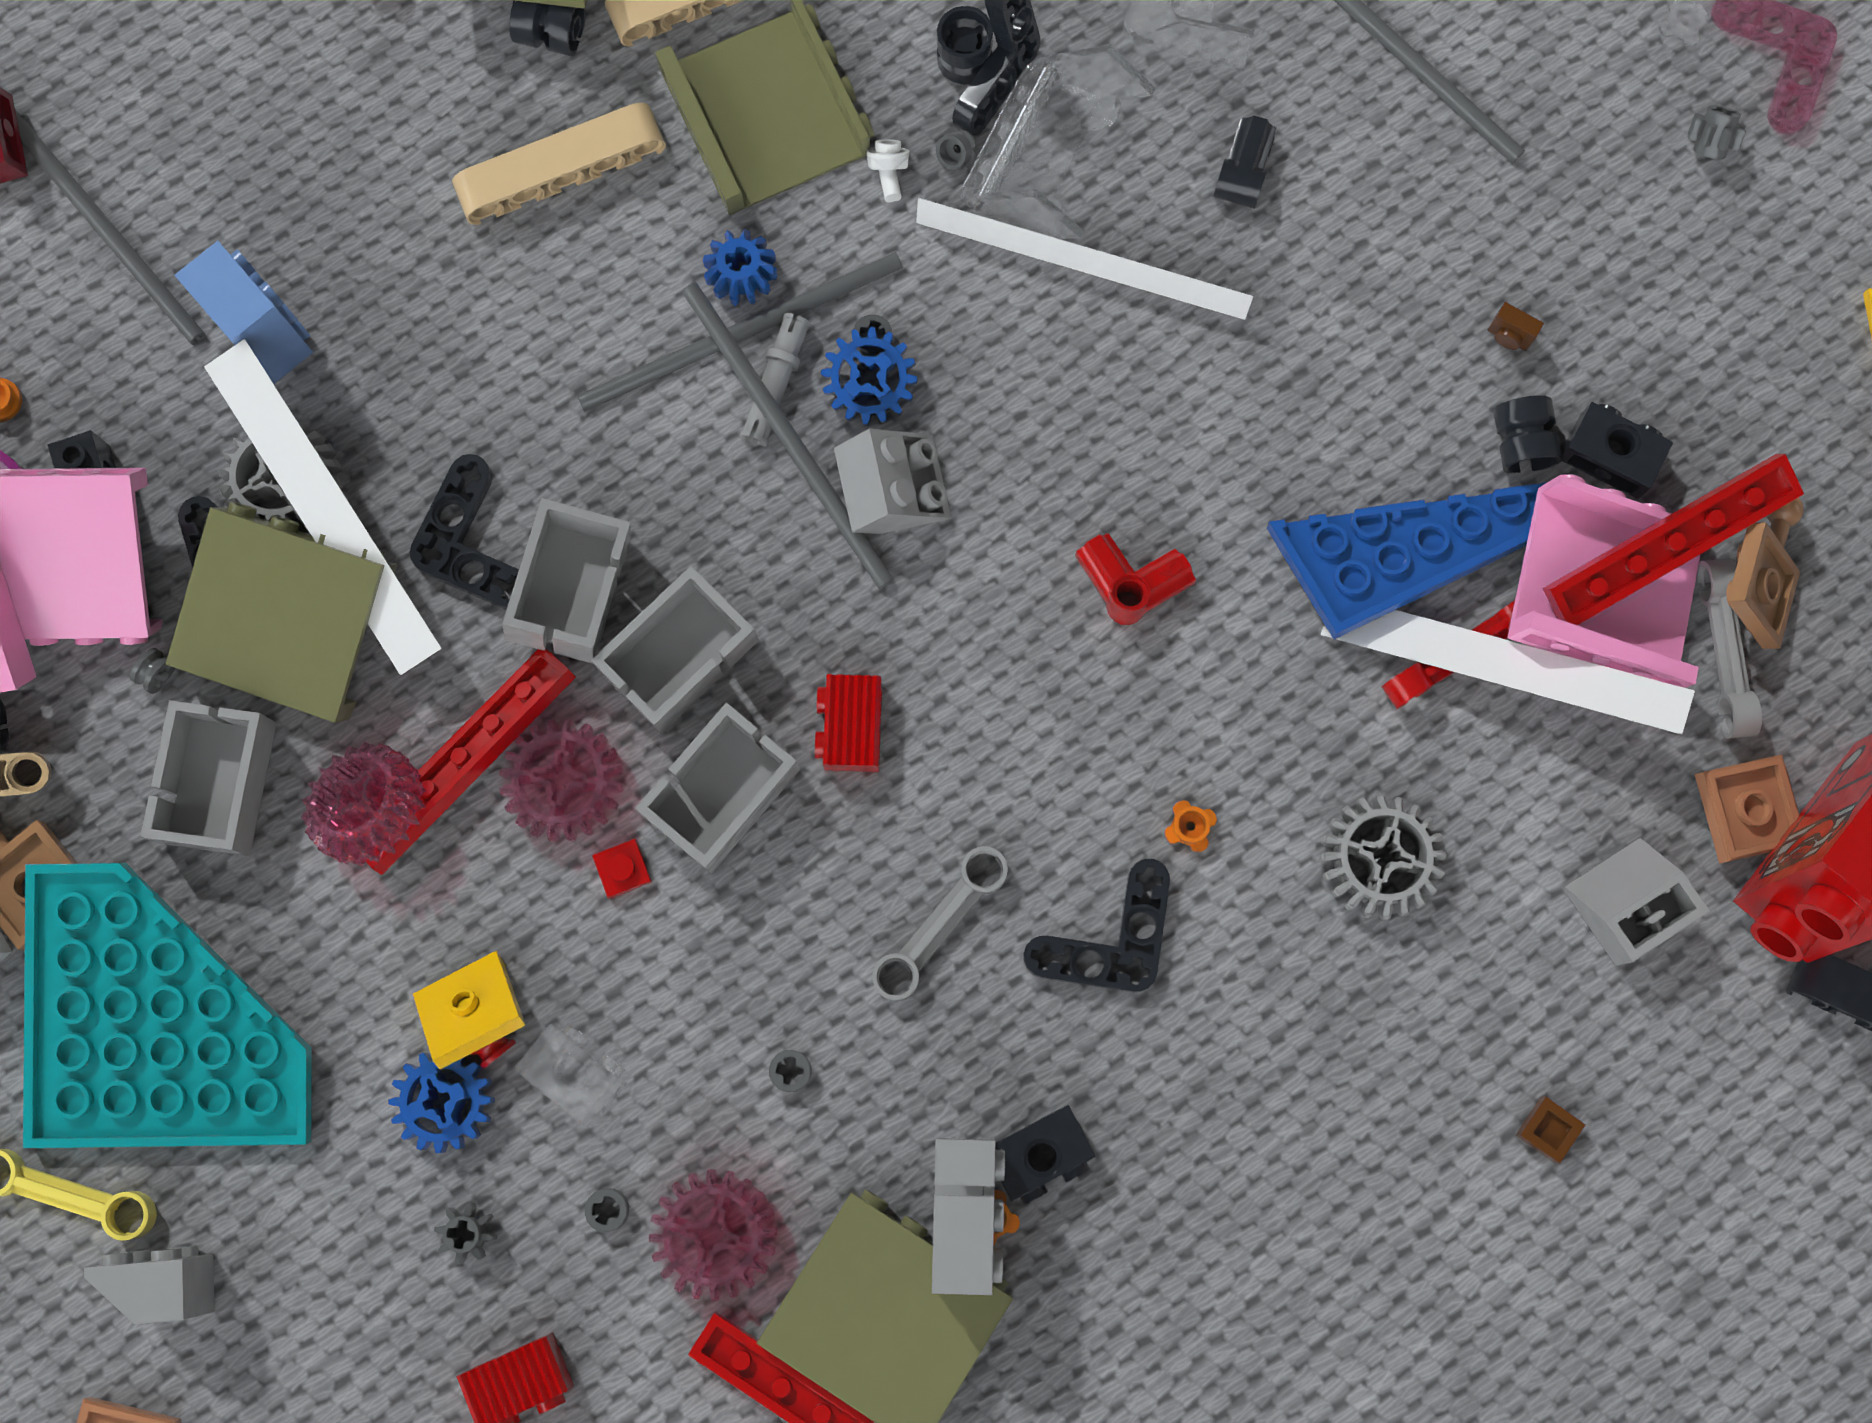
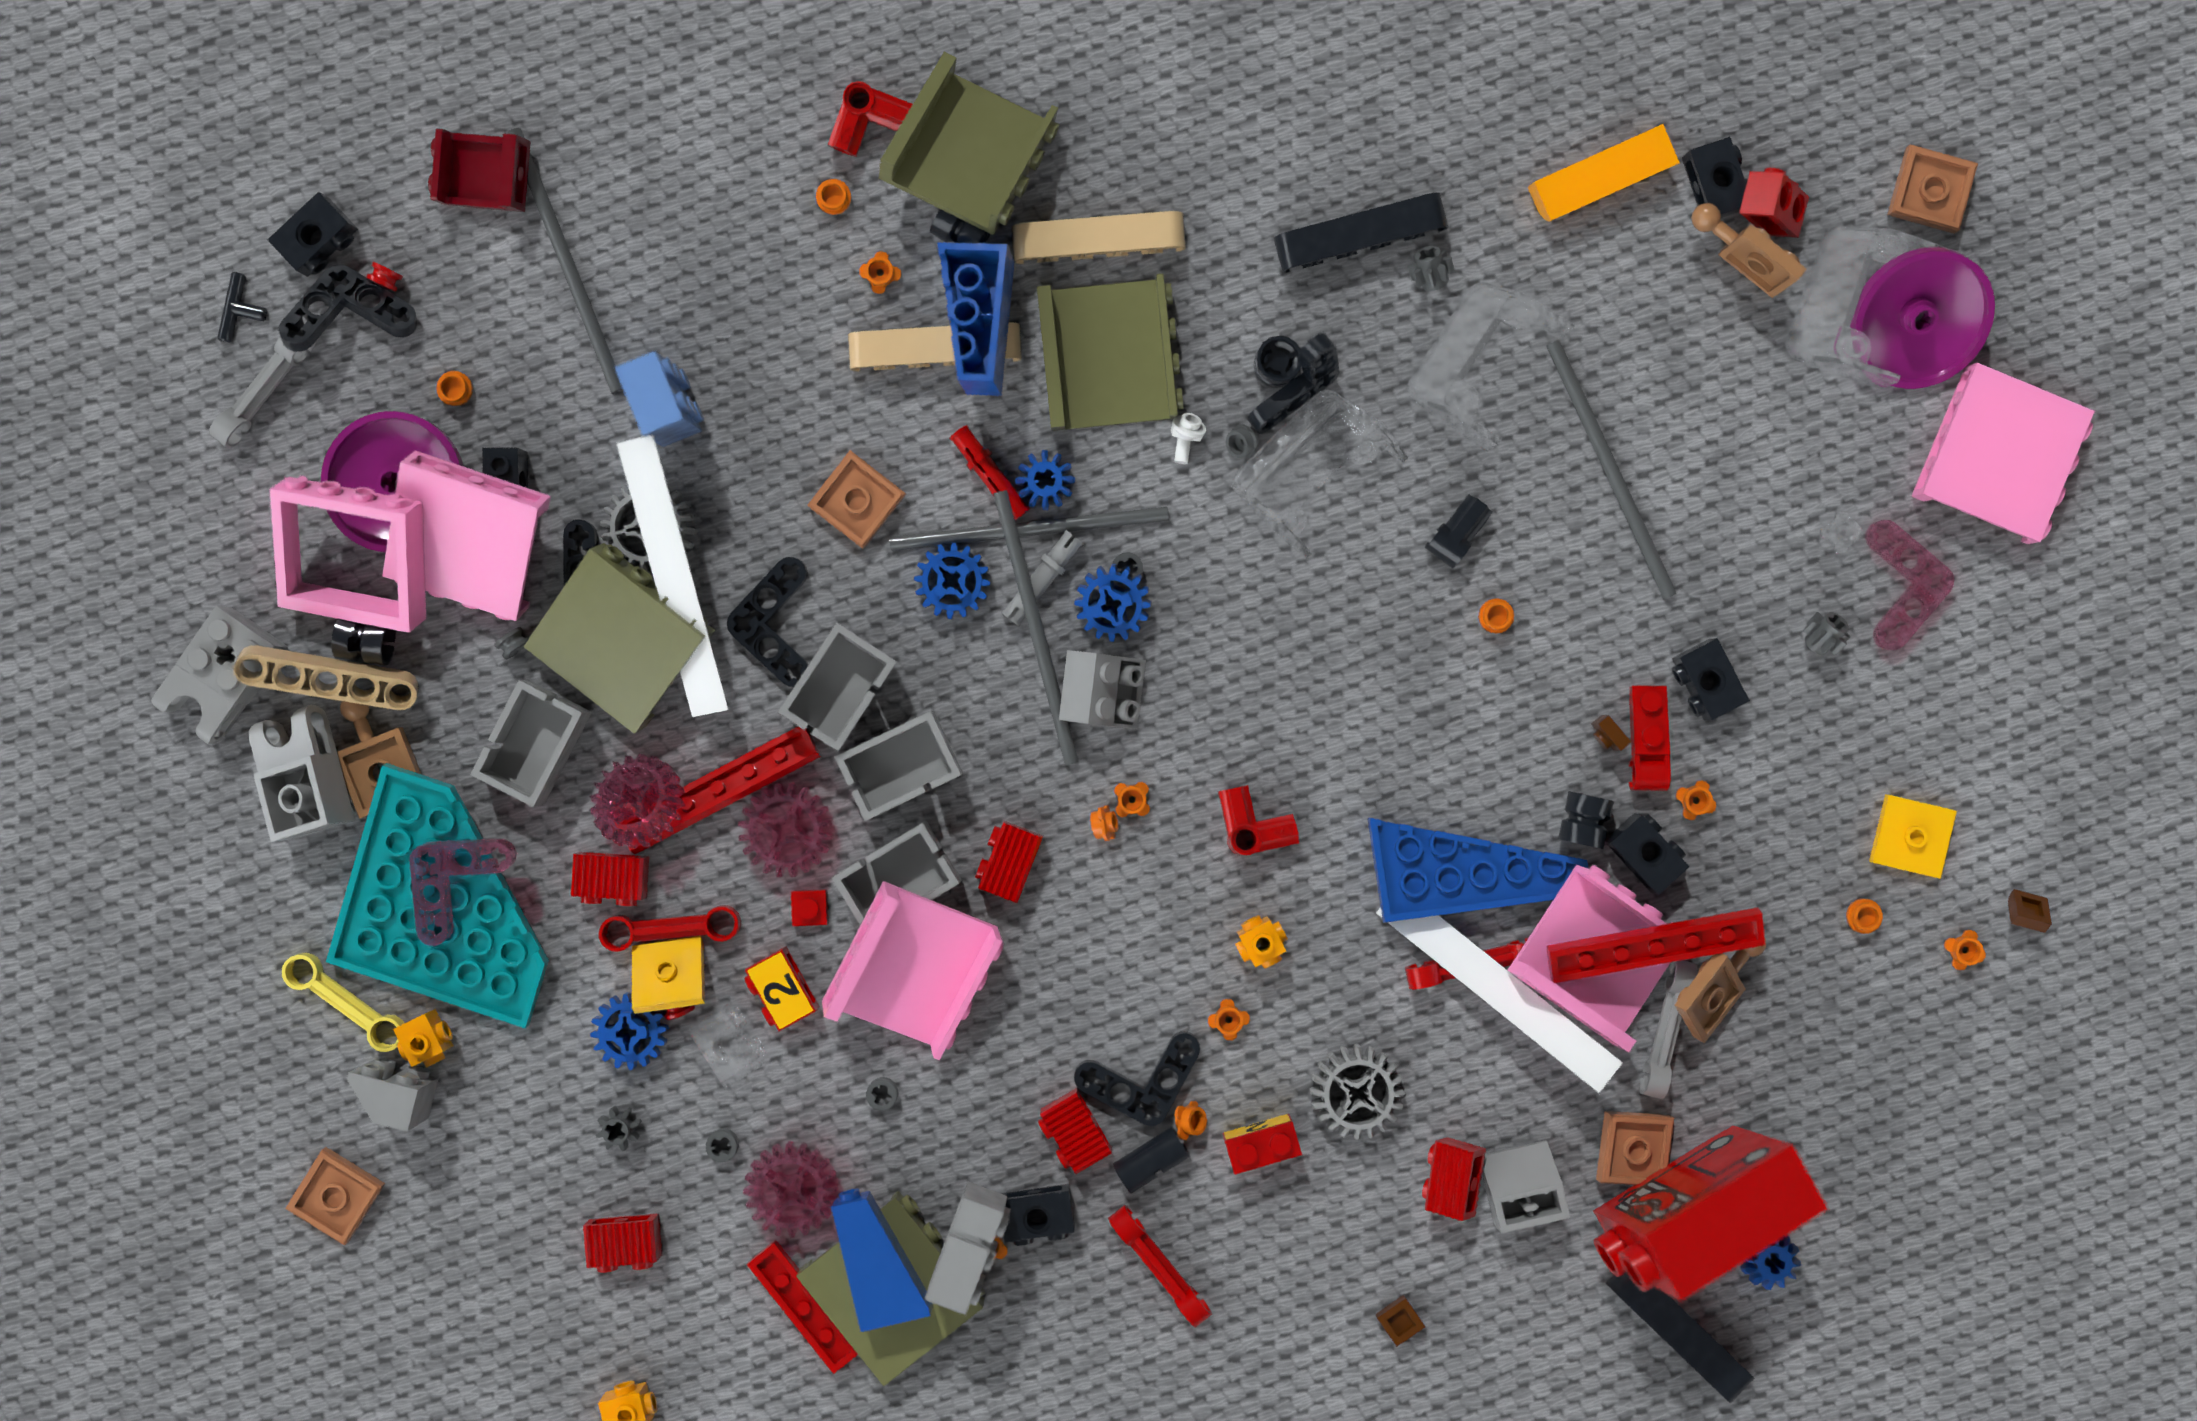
camera: 15 degrees right, 10 degrees up
light grey piece [872,846,1008,1001] -> none
white sticker [916,198,1253,320] -> none
none -> light orange brick [393,1009,453,1068]
none -> clear pink beam [410,839,517,946]
none -> red brick [571,852,649,906]
none -> red piece [599,905,741,952]
none -> brick [744,946,820,1031]
none -> nougat plate [807,450,906,549]
none -> orange plate [816,179,851,215]
none -> bright pink panel [822,881,1003,1060]
none -> blue slope [831,1188,933,1332]
none -> orange plate [859,251,901,294]
none -> blue gear [914,543,991,619]
none -> blue wedge [937,242,1015,396]
none -> red pin [949,425,1031,521]
none -> red brick [1038,1088,1112,1174]
none -> orange plate [1090,805,1119,841]
none -> red piece [1108,1205,1212,1328]
none -> black pin [1113,1126,1191,1194]
none -> orange plate [1114,782,1150,817]
none -> orange plate [1175,1101,1207,1140]
none -> red brick [1222,1114,1302,1175]
none -> light orange brick [1235,915,1288,969]
none -> red brick [1422,1137,1486,1221]
none -> orange plate [1478,598,1514,634]
none -> red plate [1629,686,1671,791]
none -> black brick [1672,638,1750,720]
none -> orange plate [1676,780,1716,820]

